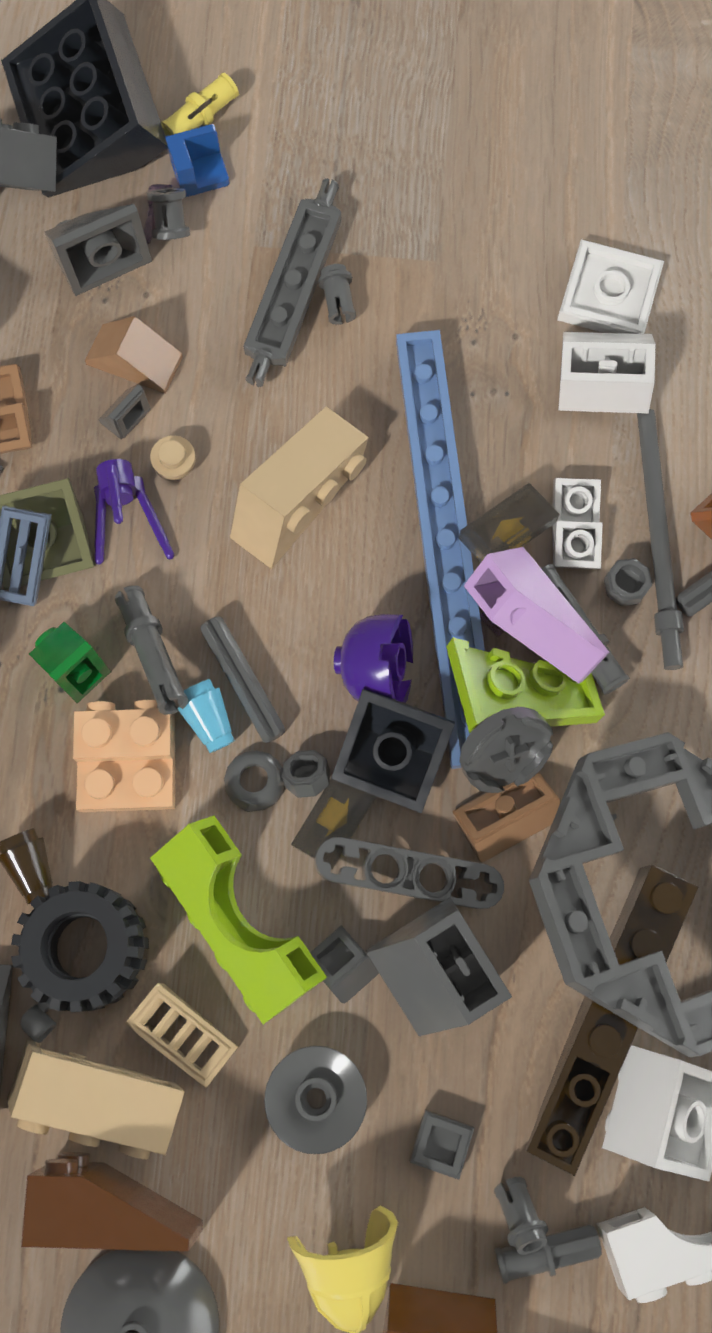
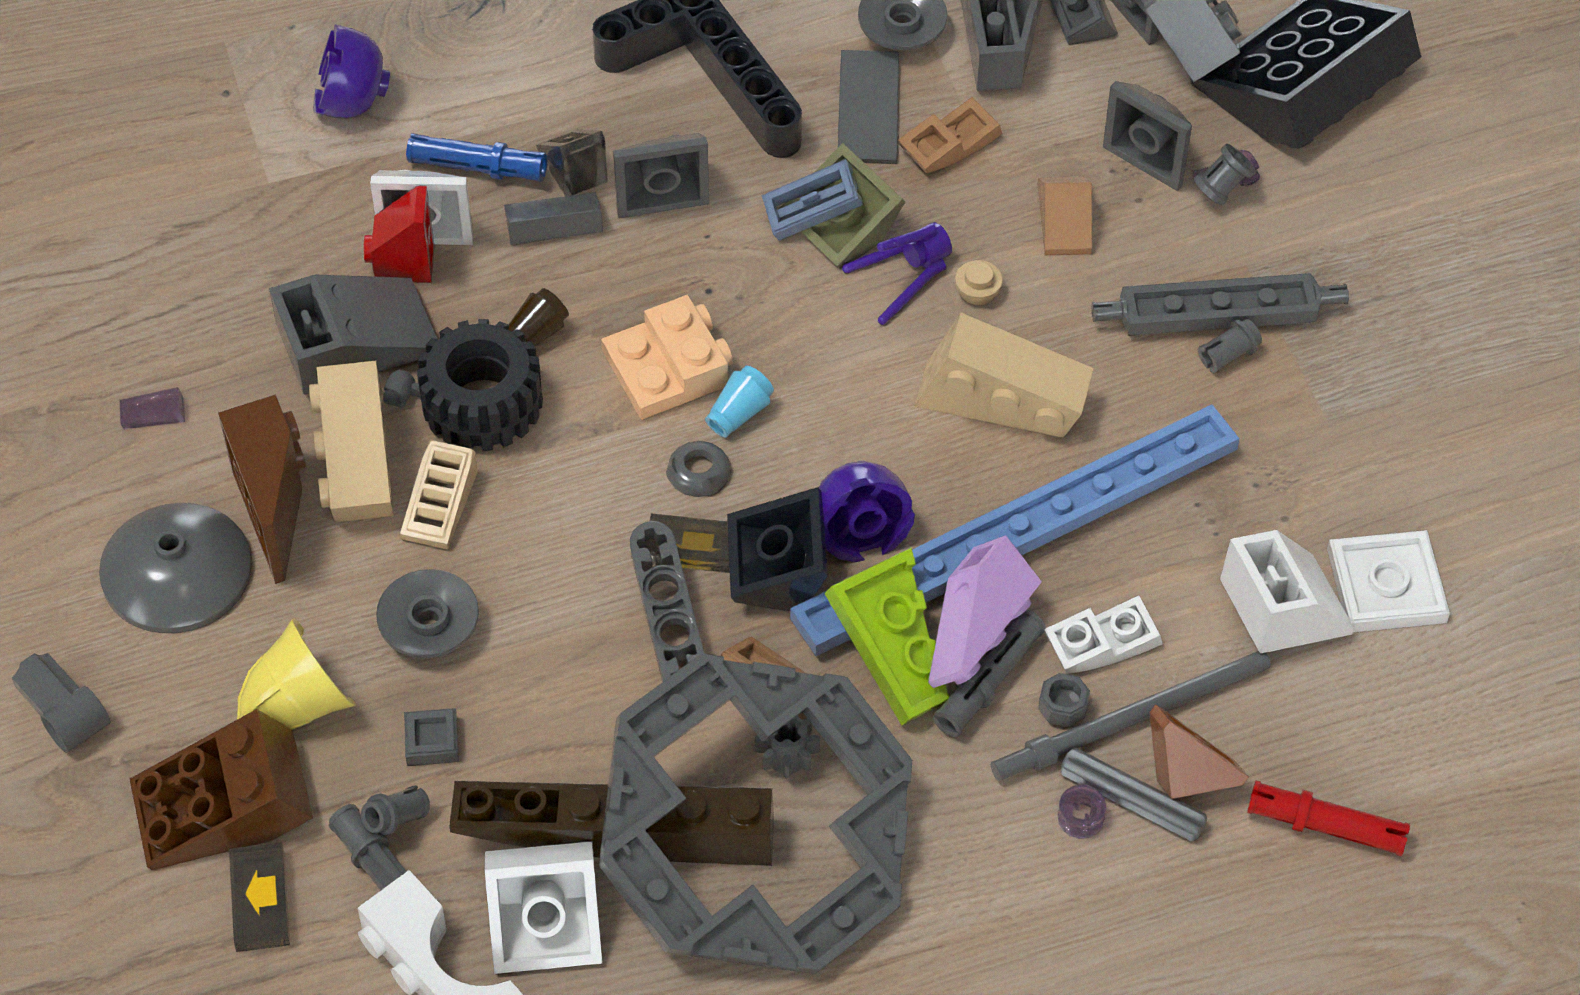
camera: 65 degrees right, 20 degrees down
green slope [29,622,111,704] -> none
dark grey slope [99,384,150,439] -> none
dark grey pin [115,586,188,714] -> none
lime arch [150,815,327,1025] -> none
light yellow pin [161,72,239,136] -> none
blue panel [165,124,230,198] -> none
dark grey axle [201,616,285,743] -> none
dark grey tile [282,750,331,798] -> none
dark grey slope [310,925,379,1004] -> none
dark grey slope [366,897,512,1036] -> none
clear smoke tile [458,483,560,562] -> none
dark grey tile [459,707,554,793] -> none

